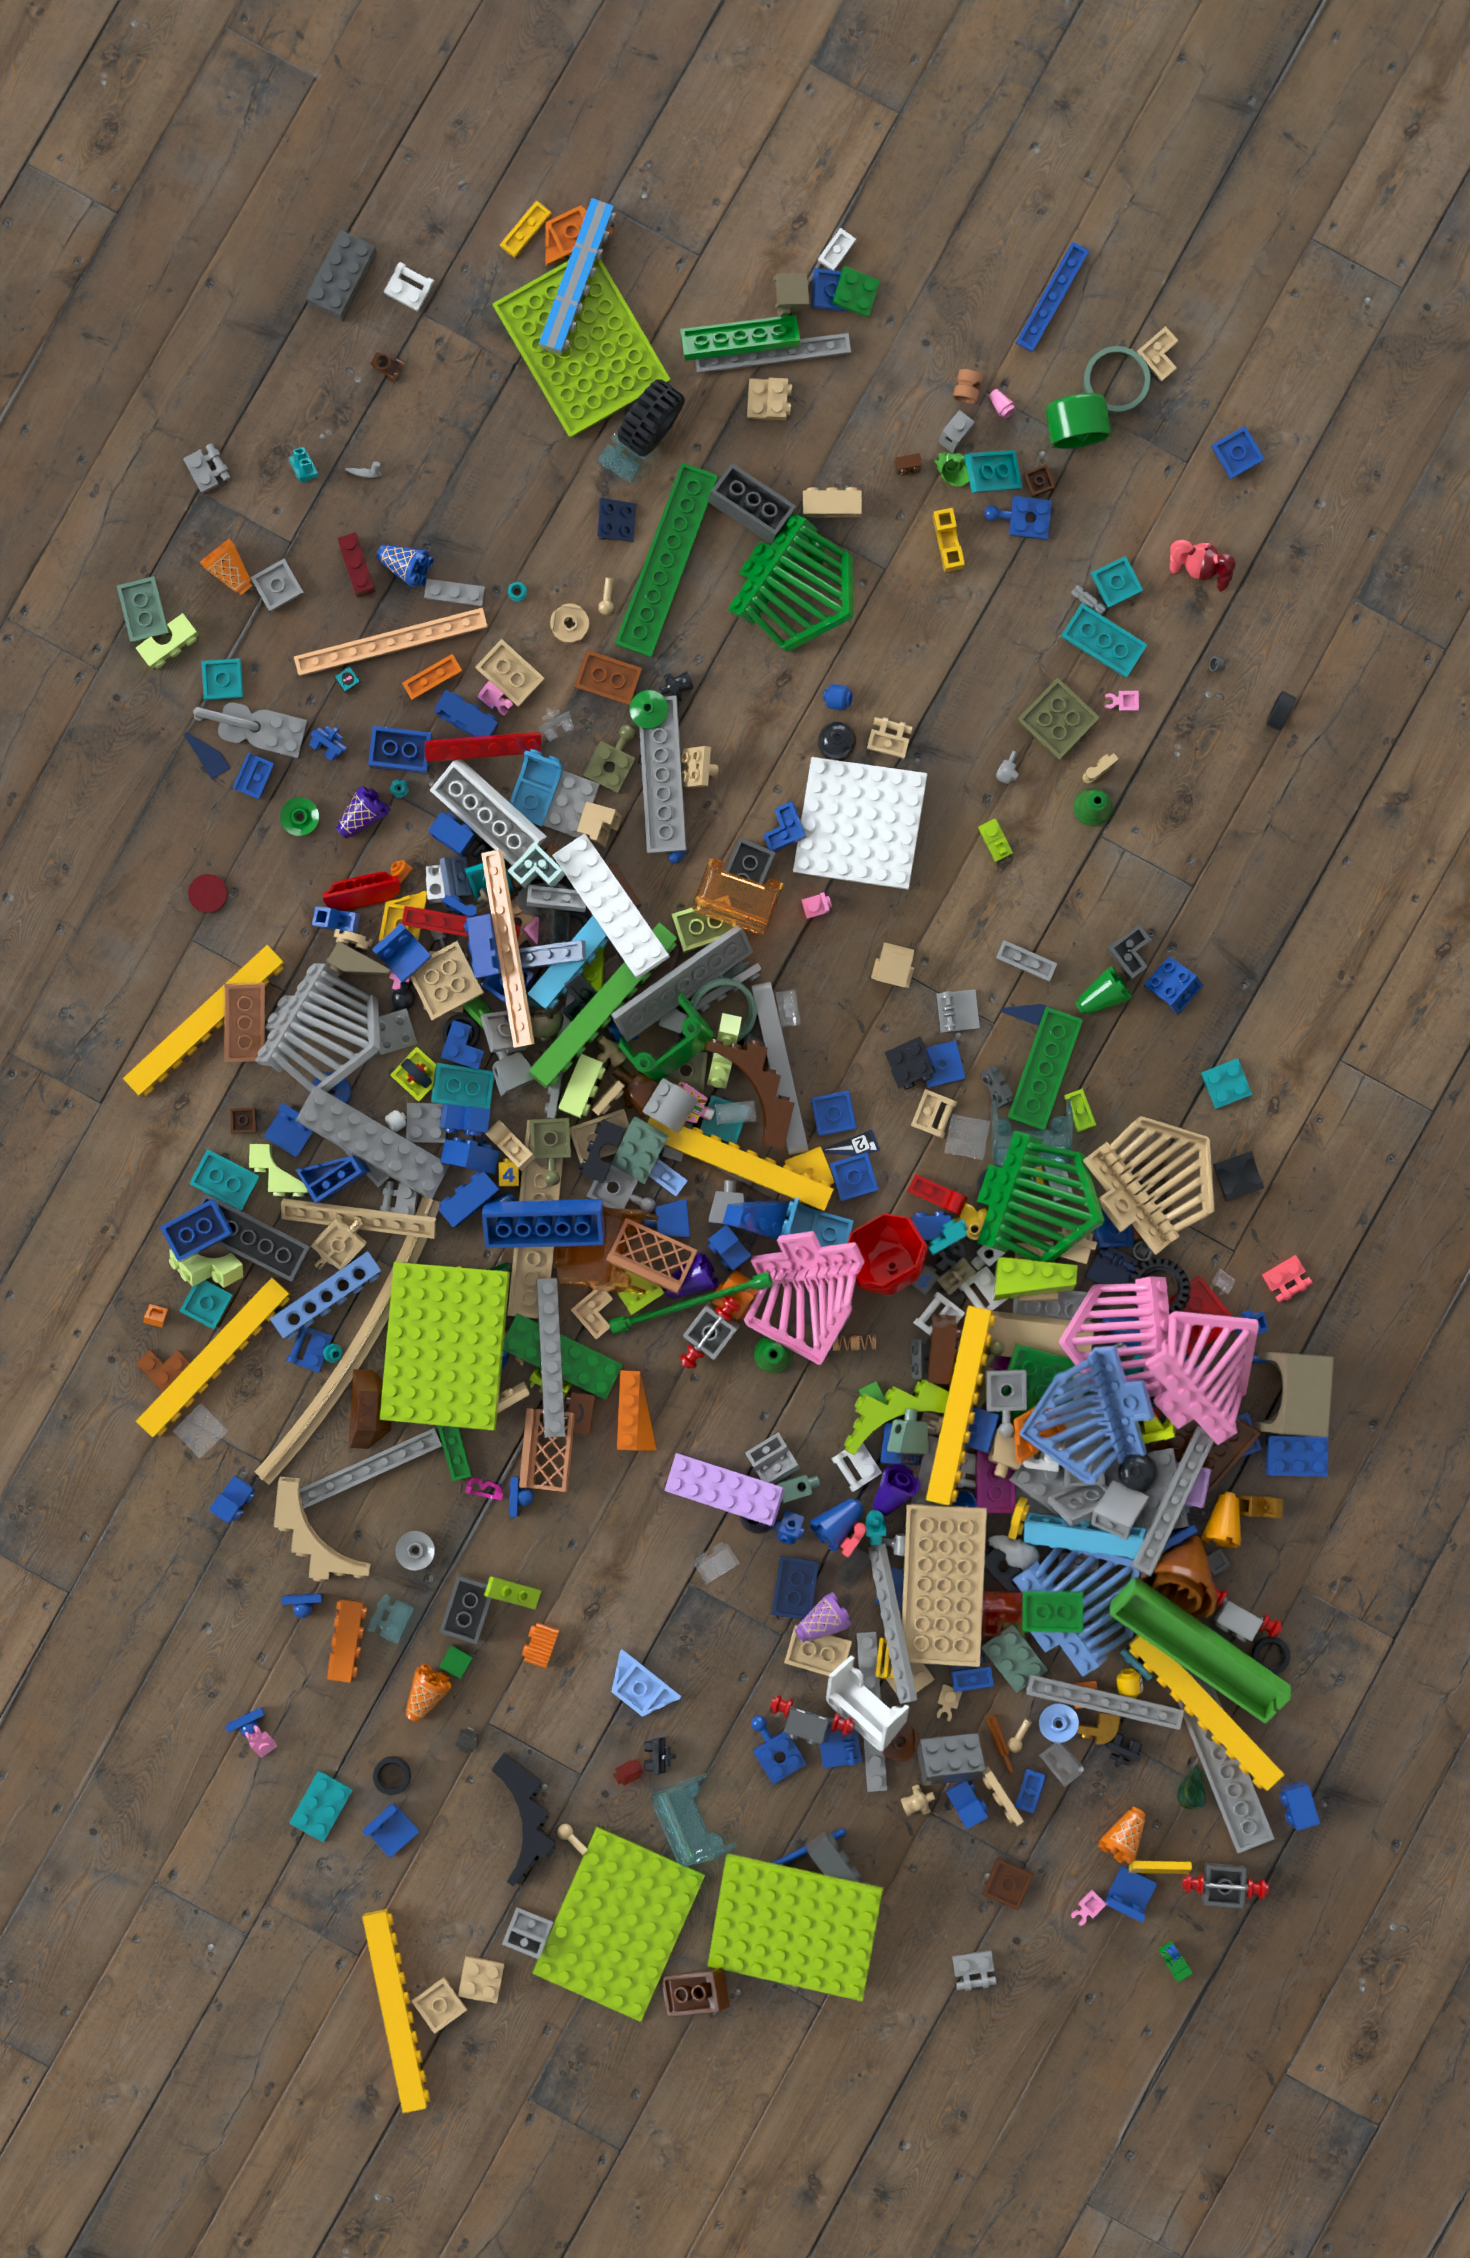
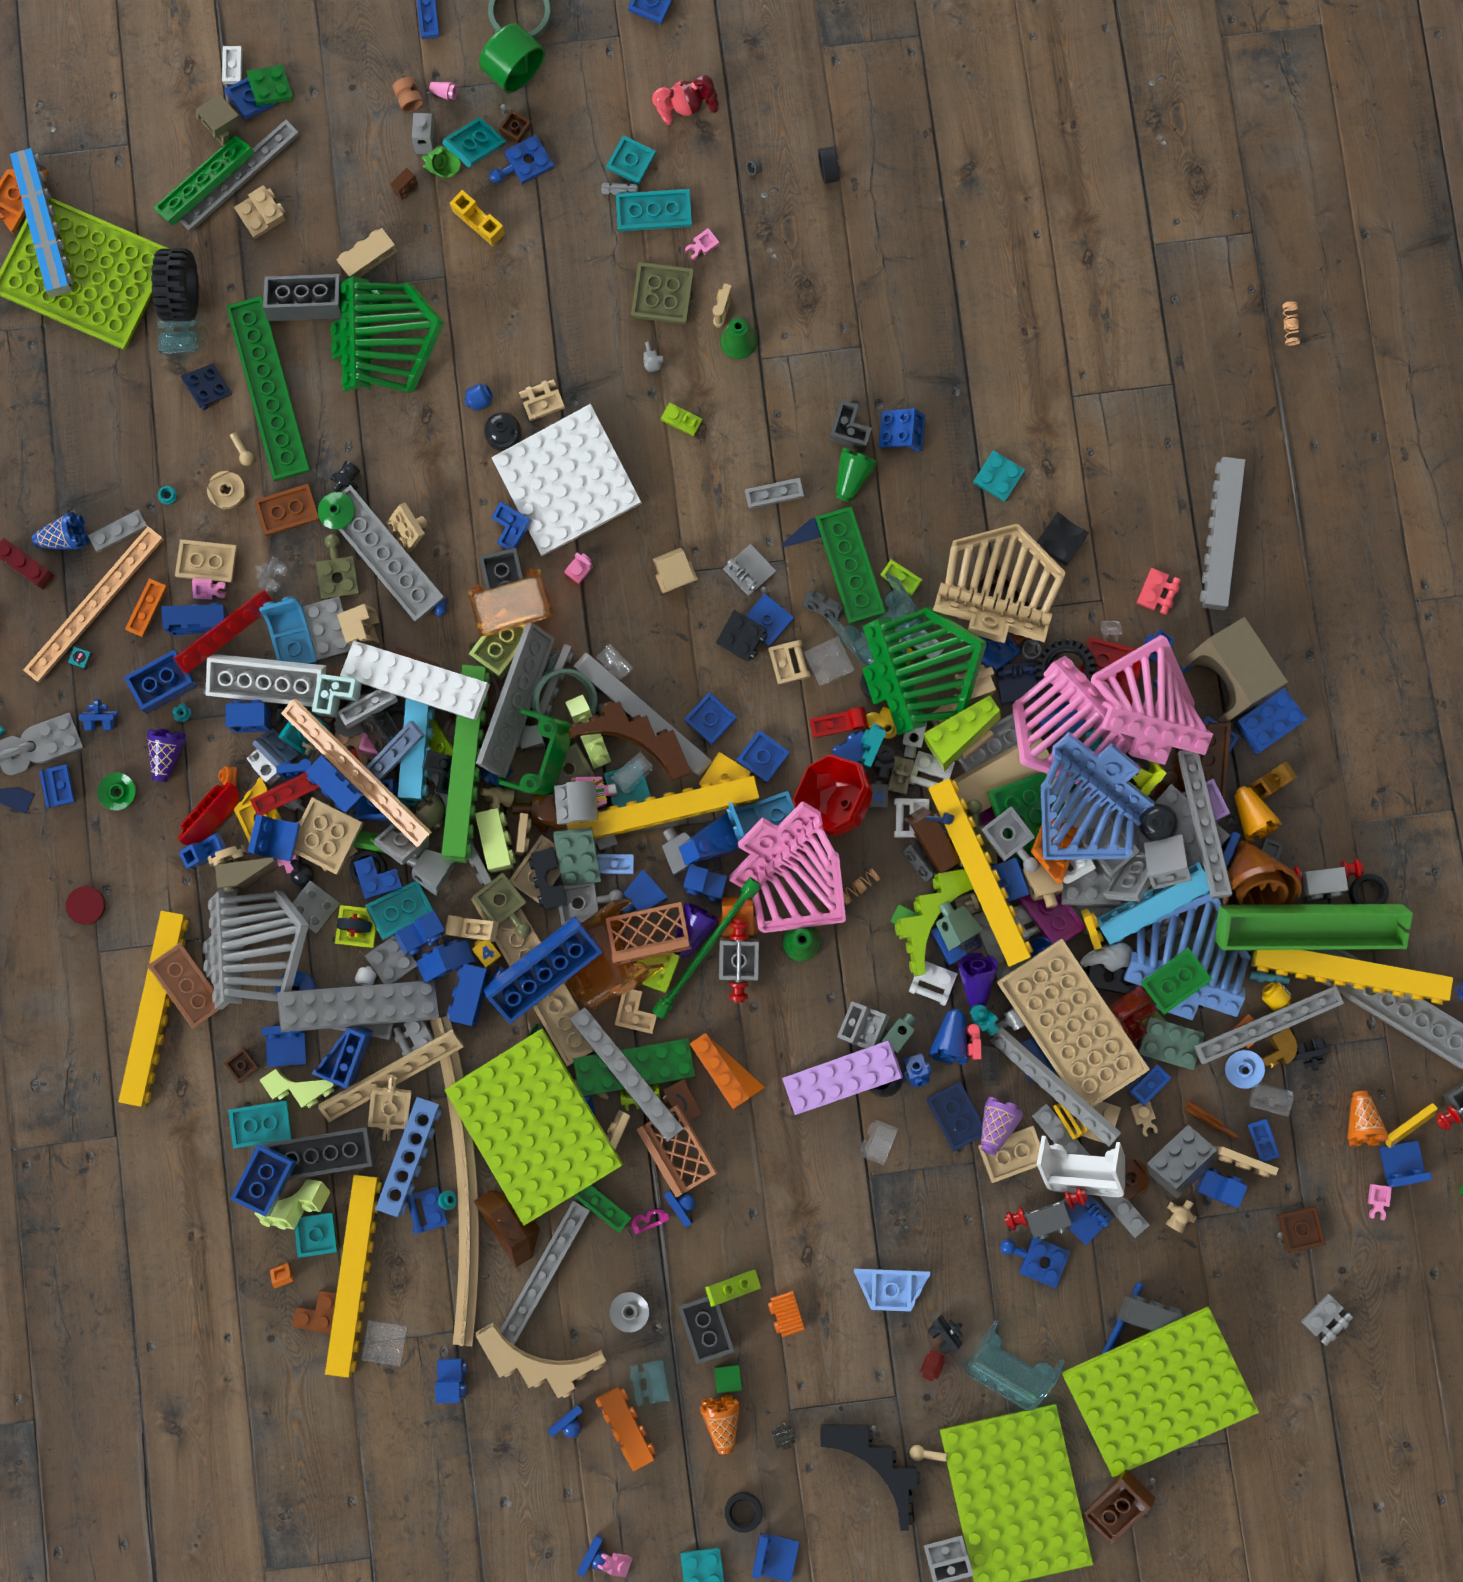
camera: 30 degrees left, 5 degrees down
sticker [822,1129,879,1156] -> none
tan bar [1007,1718,1032,1753] -> none
clear green piece [1177,1765,1206,1810] -> none
none -> dark blue hand [925,812,954,825]
none -> light grey brick [1200,457,1245,610]

